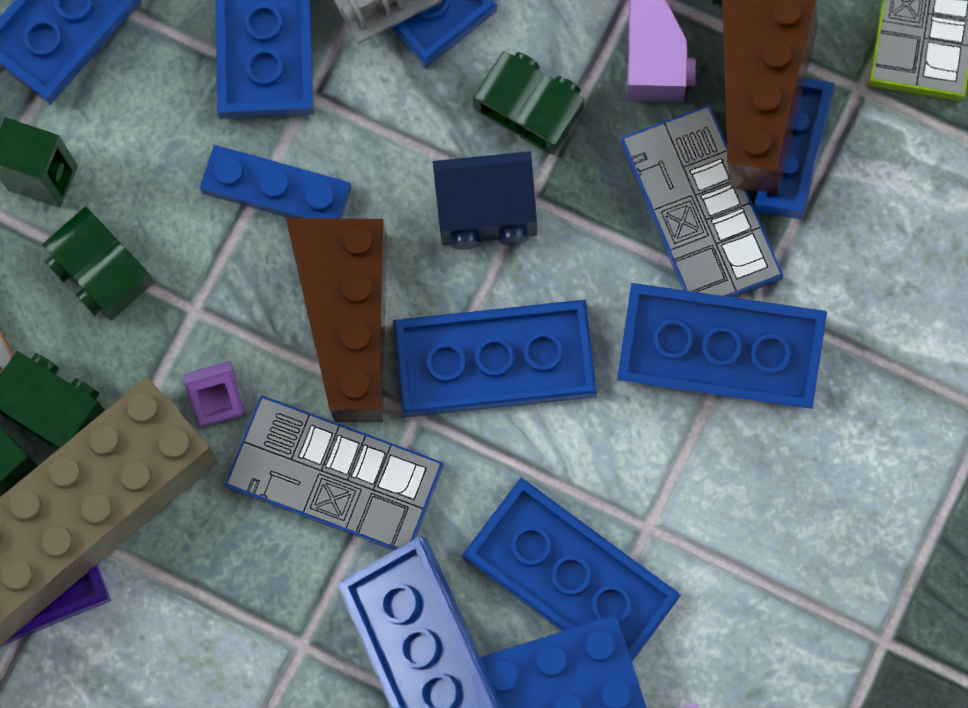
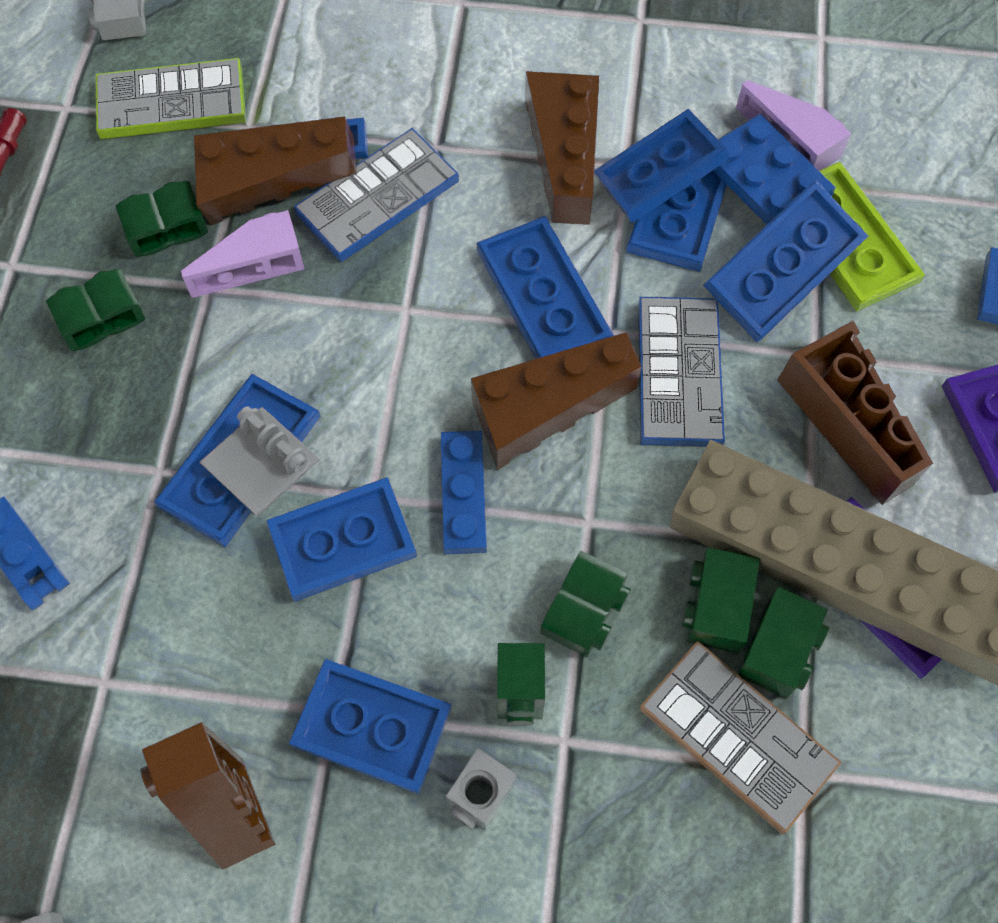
camera: 115 degrees left, 10 degrees down
medium lavender slope [184,361,245,428] -> none
dark blue slope [433,151,537,250] -> none
dark green brick [473,51,585,155] -> none
blue plate [617,282,827,409] -> none
none -> reddish brown wedge [525,71,599,225]
none -> blue plate [594,108,730,223]
none -> reddish brown wedge [777,320,933,505]

